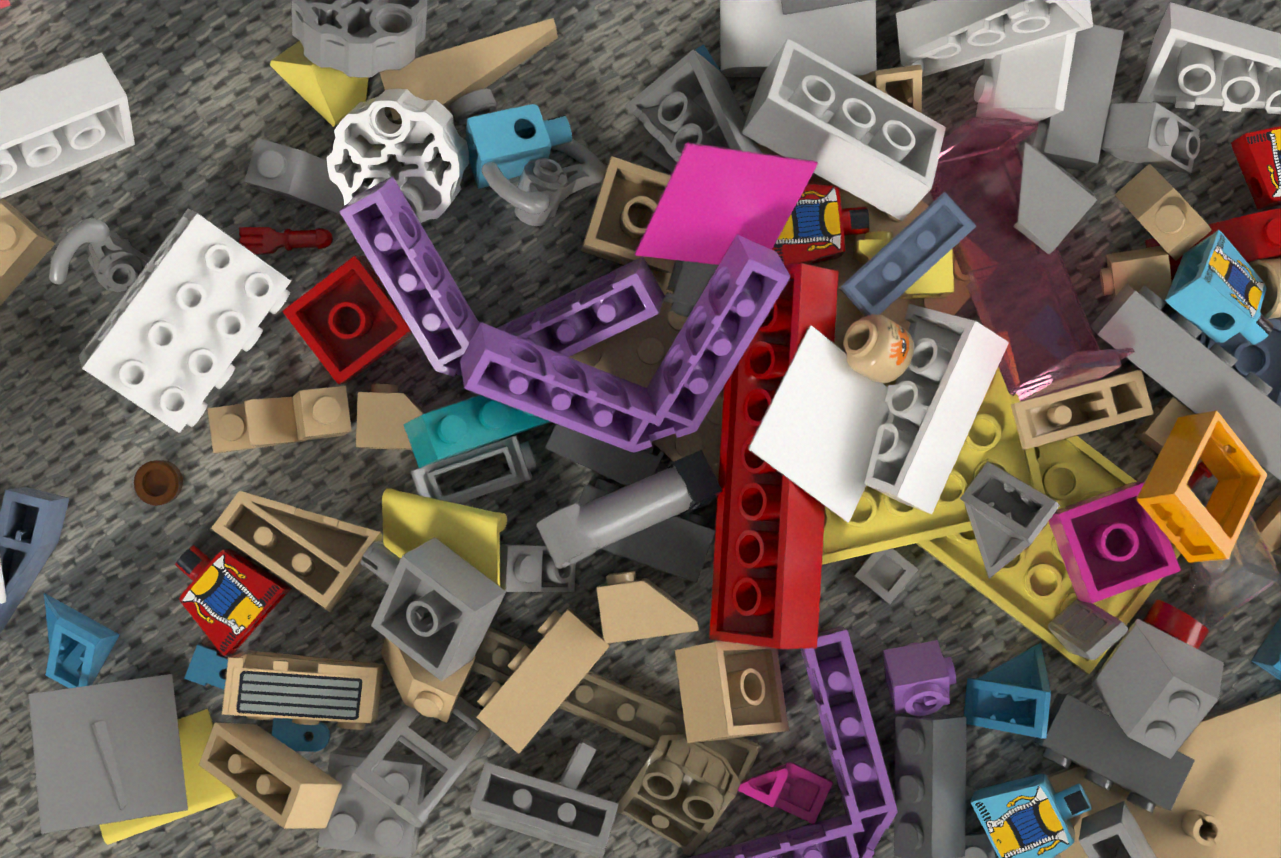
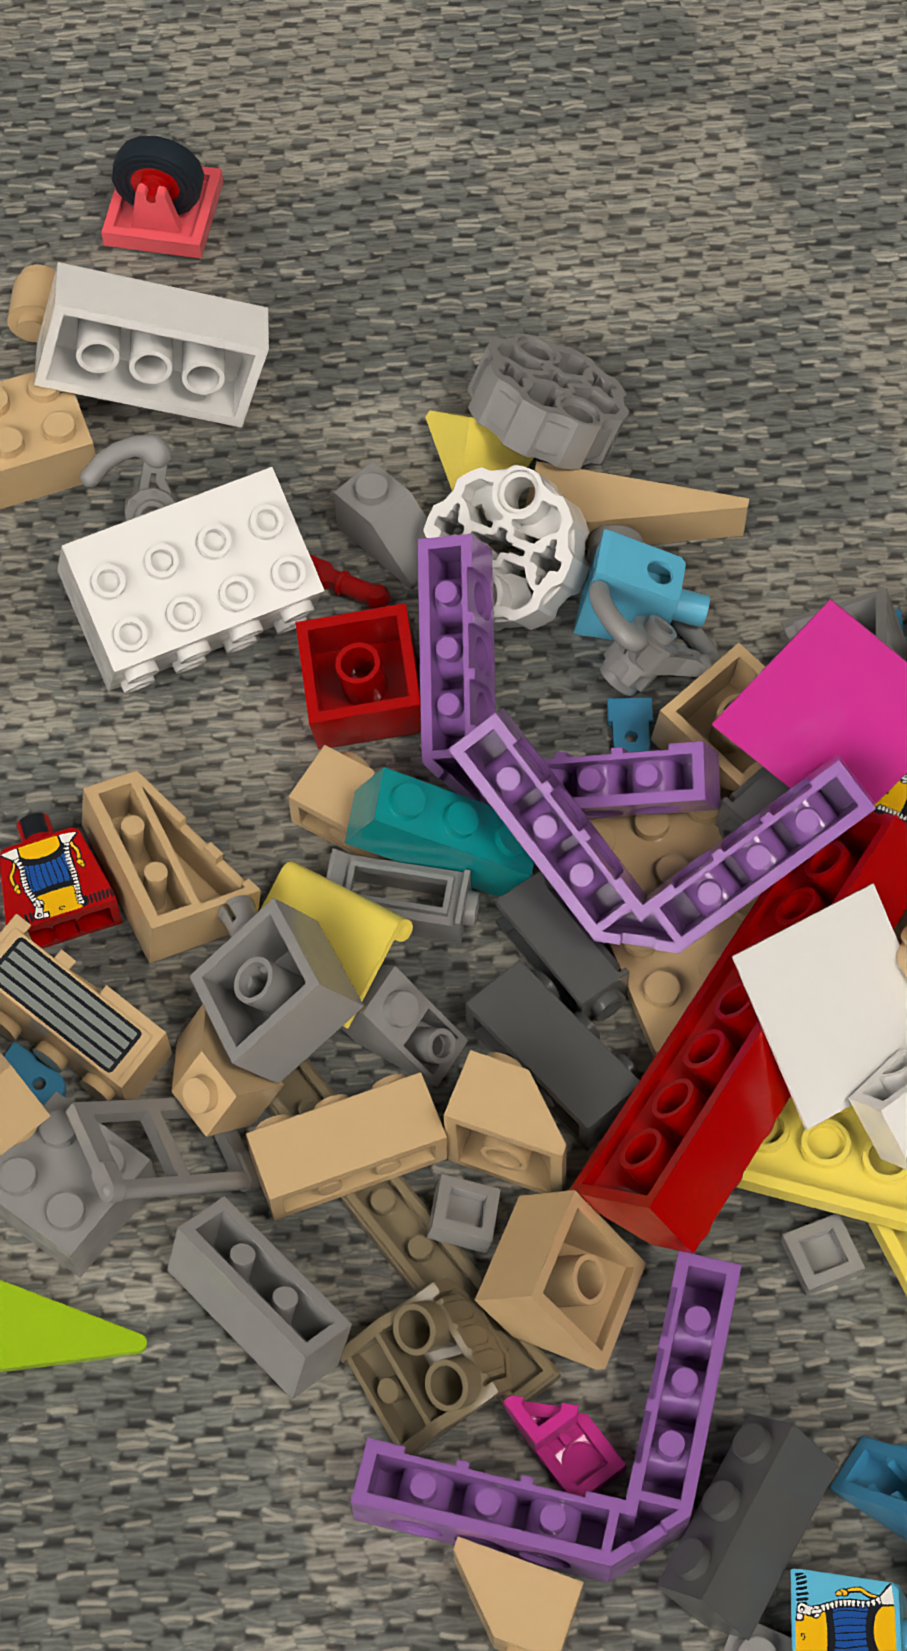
camera: 25 degrees right, 25 degrees down
reddish brown tile [134,460,183,506] -> none
tan slope [207,397,306,454] -> none
tan brick [292,386,352,441] -> none
light grey piece [537,450,723,569] -> none
light grey tile [560,737,598,790] -> none
medium lavender brick [883,640,956,716] -> none
none -> light grey tile [427,1174,501,1253]
none -> dark azure piece [607,698,653,752]

